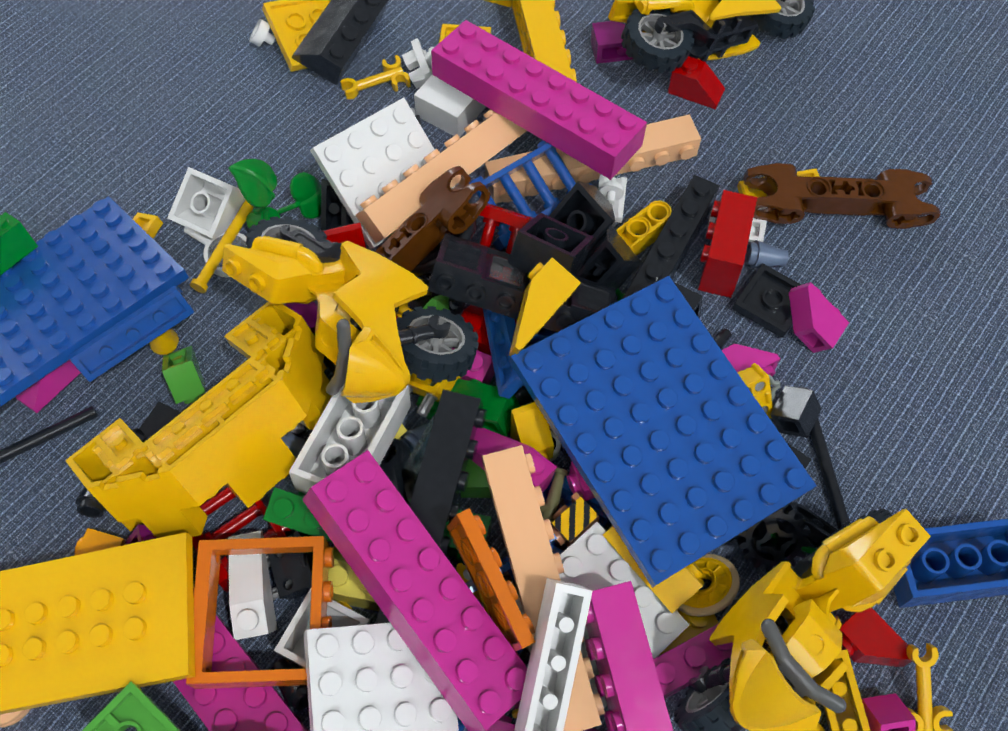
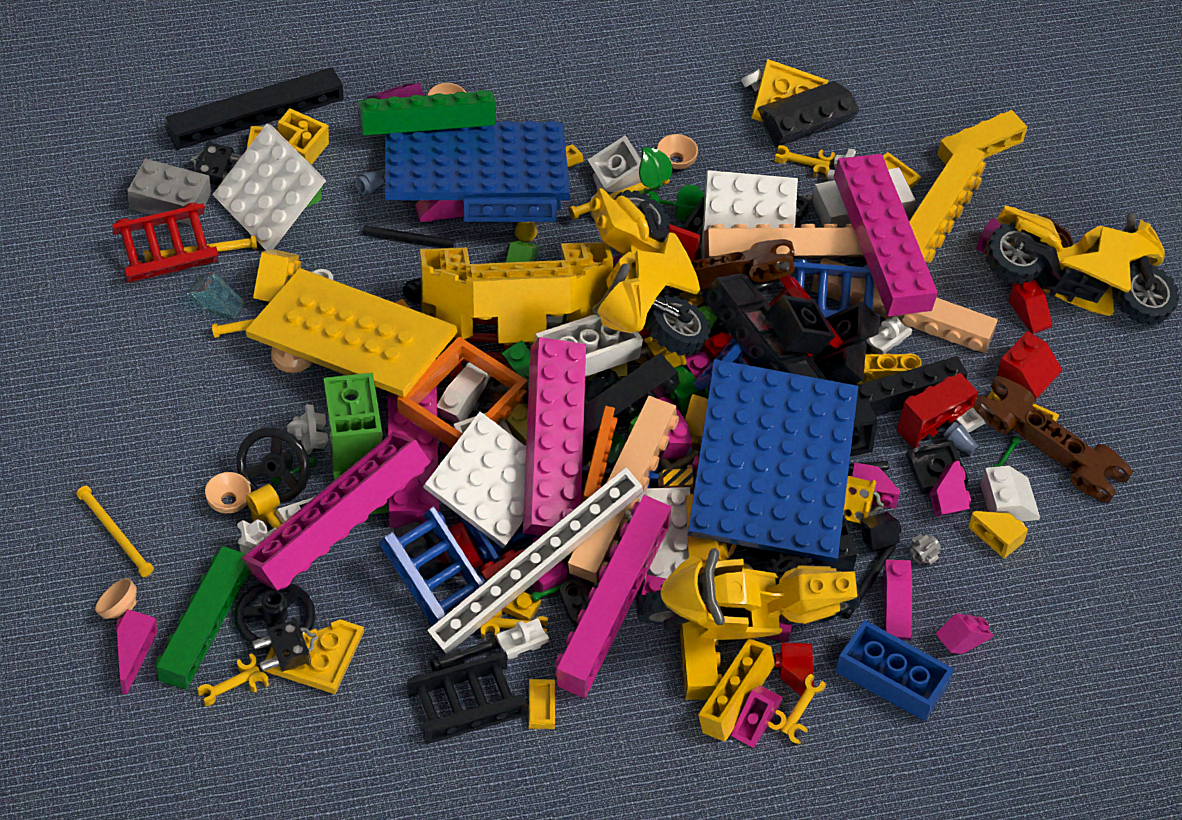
camera: 35 degrees right, 10 degrees down
yellow slope [509,257,581,357] -> none
none -> light nougat piece [657,134,698,169]
none -> dark pink slope [882,559,912,640]
none -> light grey gear [910,534,941,565]
none -> dark pink slope [936,613,994,654]
none -> yellow slope [968,511,1028,558]
none -> white slope [981,466,1040,522]
none -> green hinge [993,436,1021,467]
none -> red slope [997,331,1062,400]

